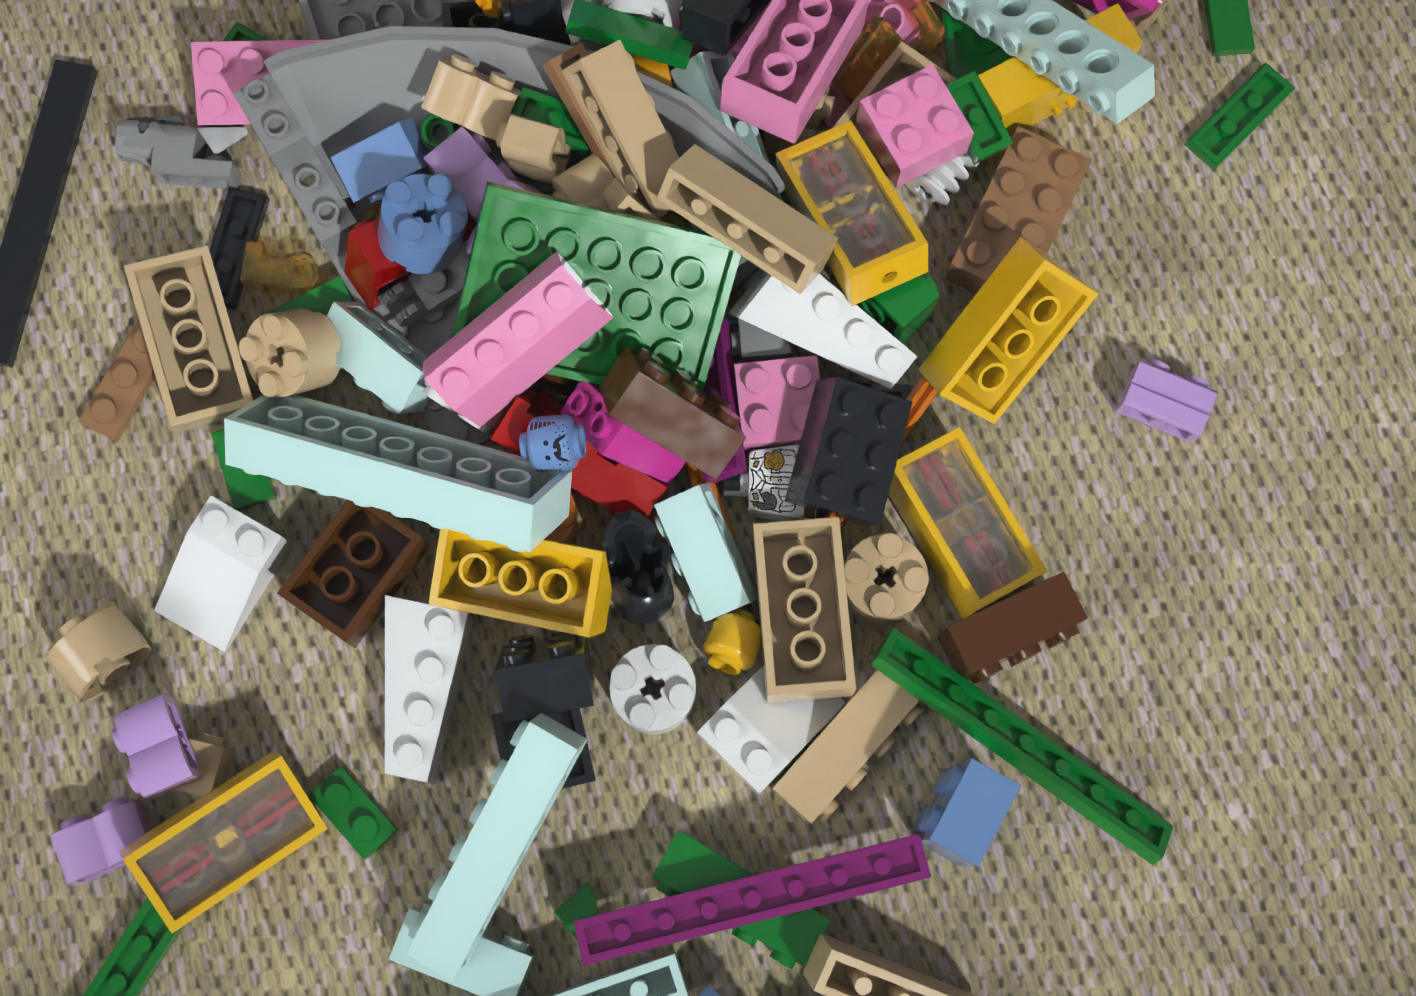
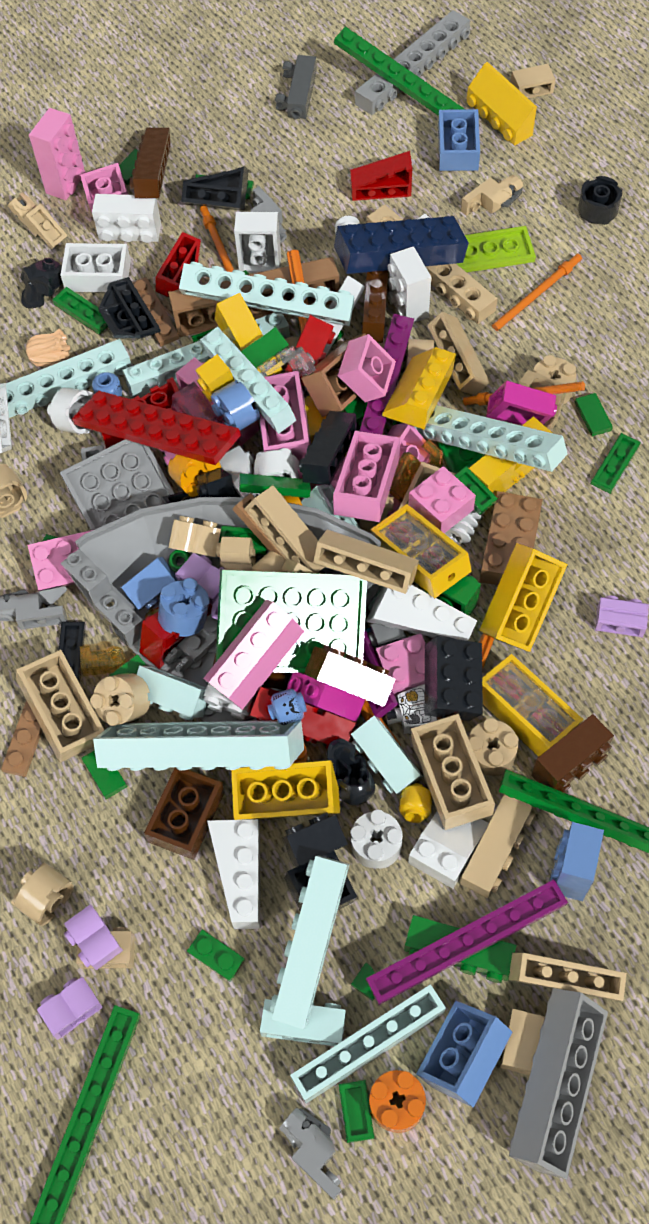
camera: 10 degrees left, 15 degrees down
clear brick [119,751,328,933] -> none
white slope [154,495,293,652] -> none

